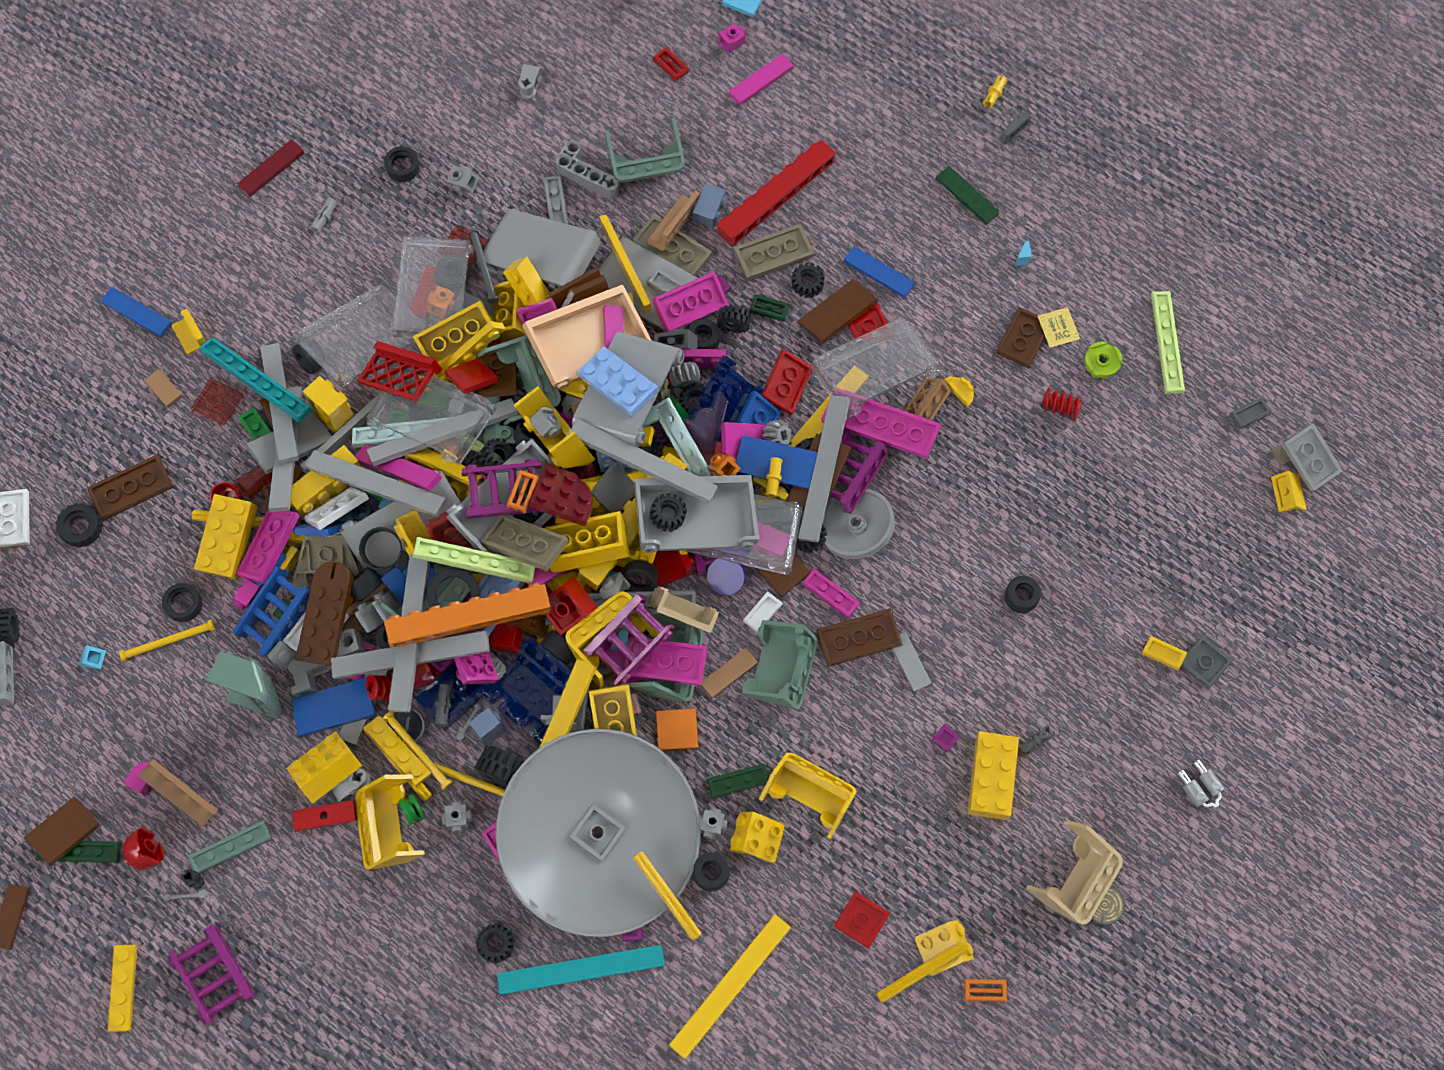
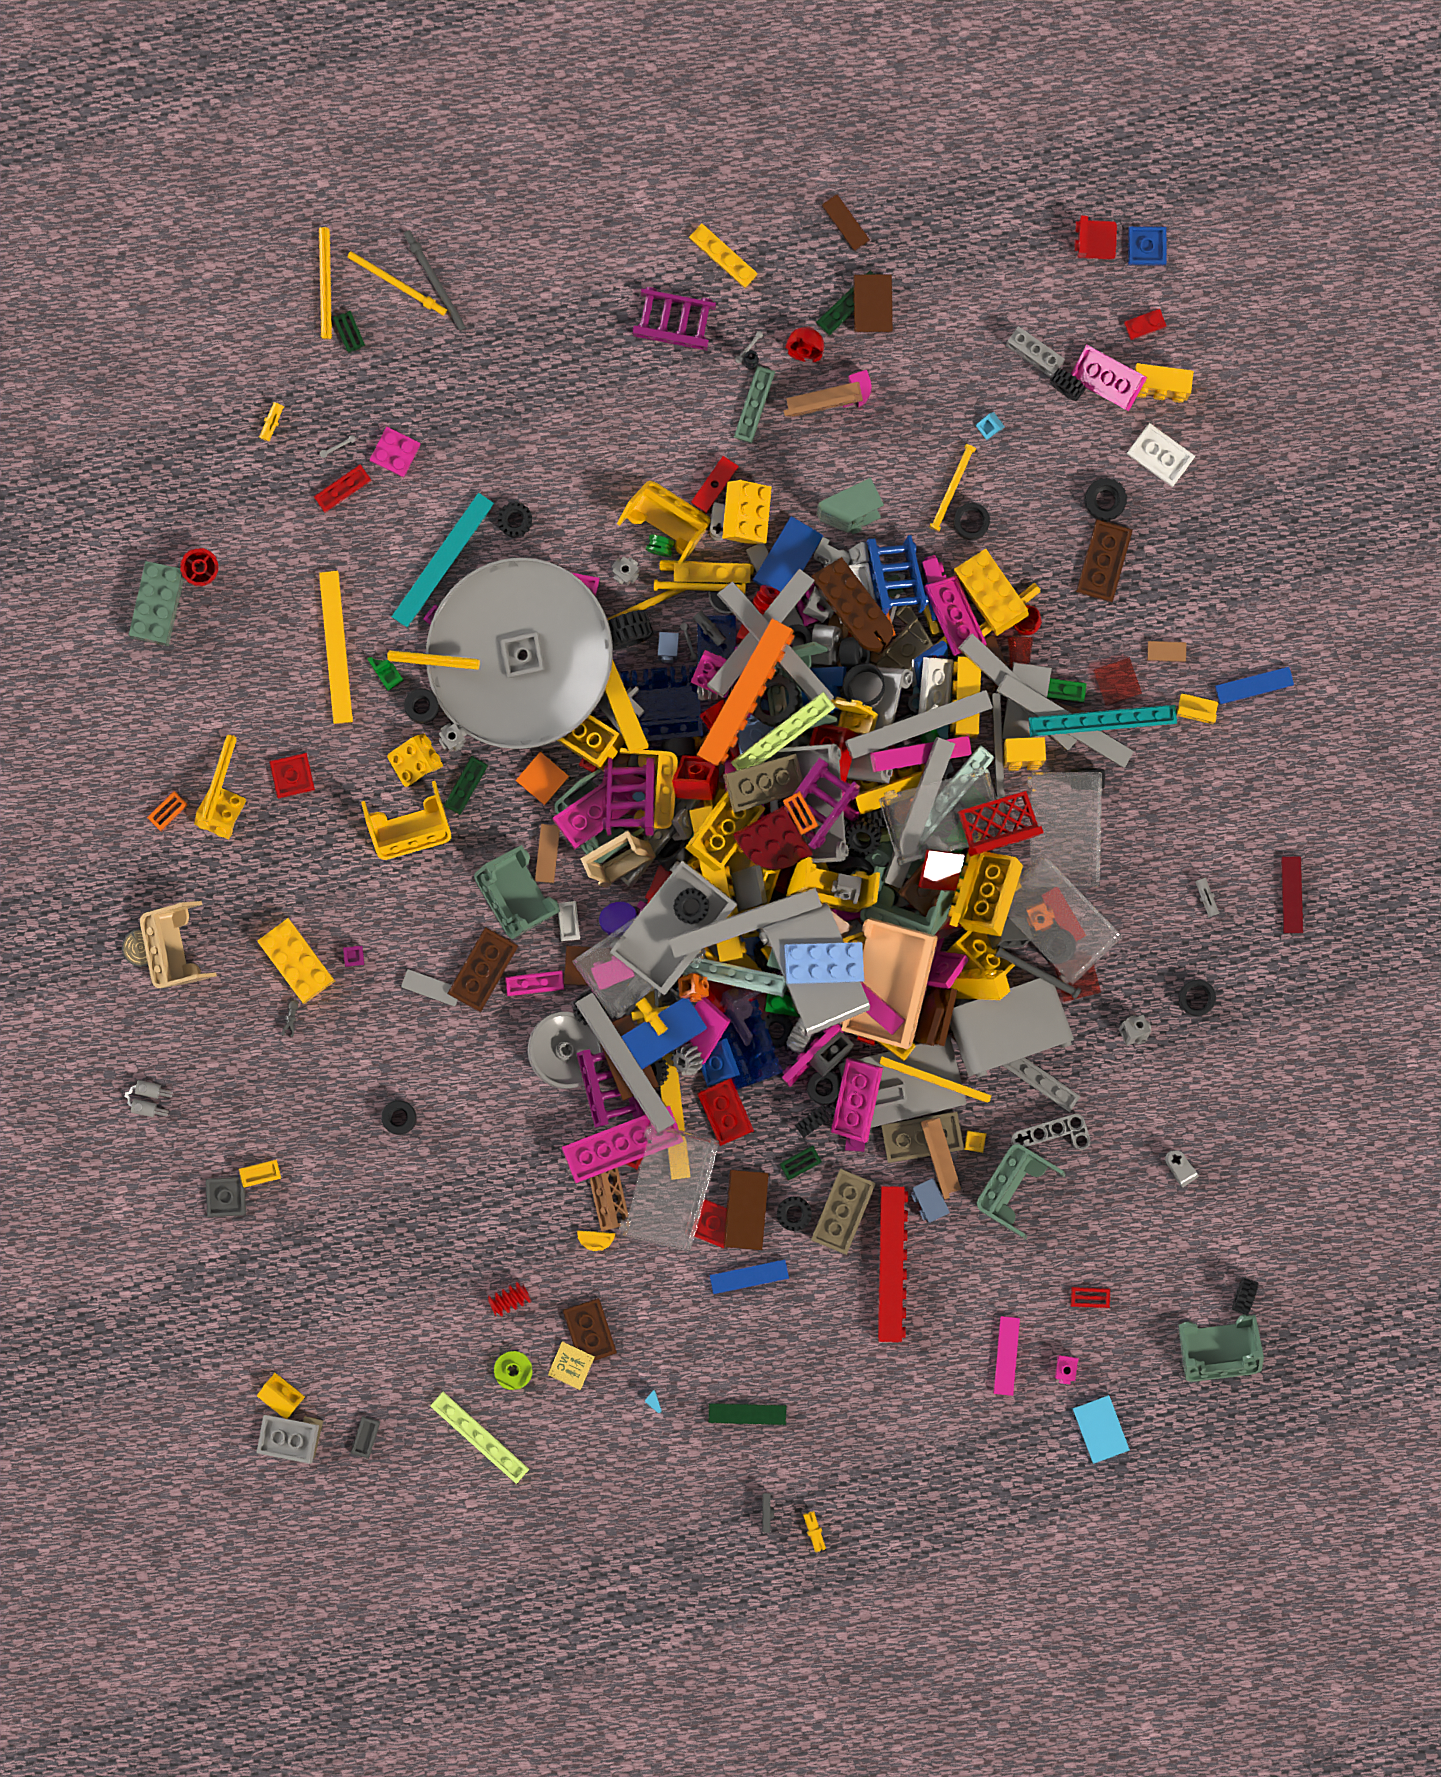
camera: 135 degrees right, 15 degrees up
none -> green slope [367,657,404,691]
none -> yellow tile [964,1131,986,1153]

